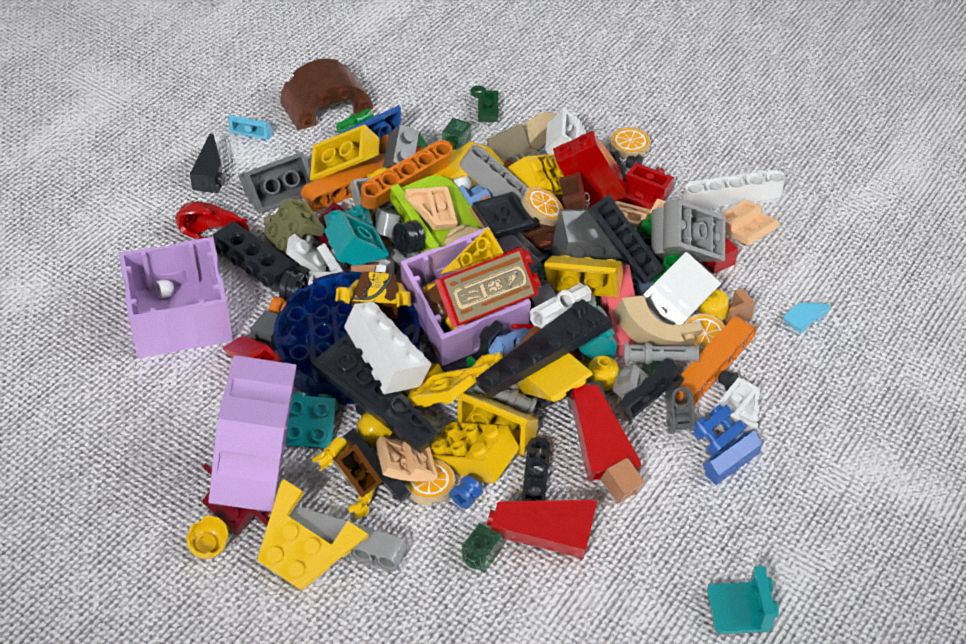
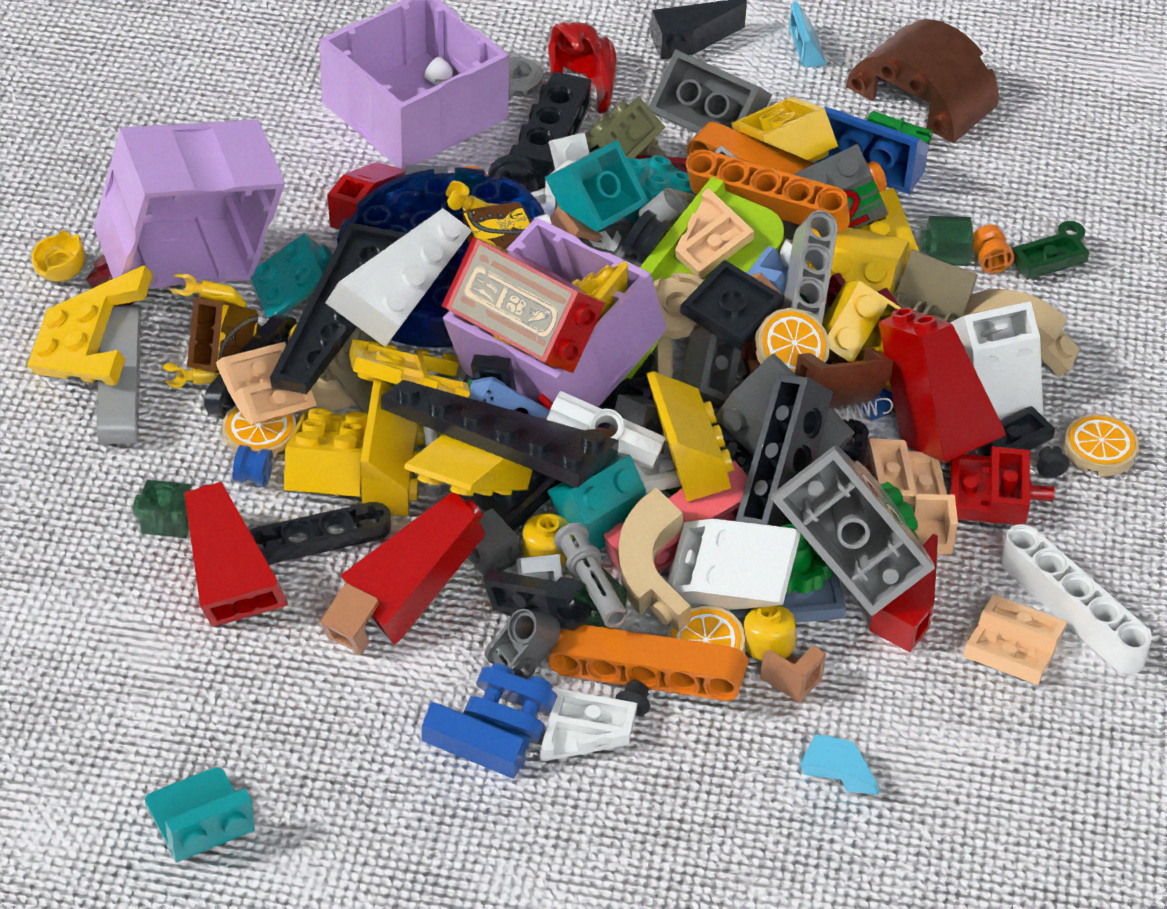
camera: 65 degrees right, 0 degrees up
none -> orange wheel [970,224,1015,274]

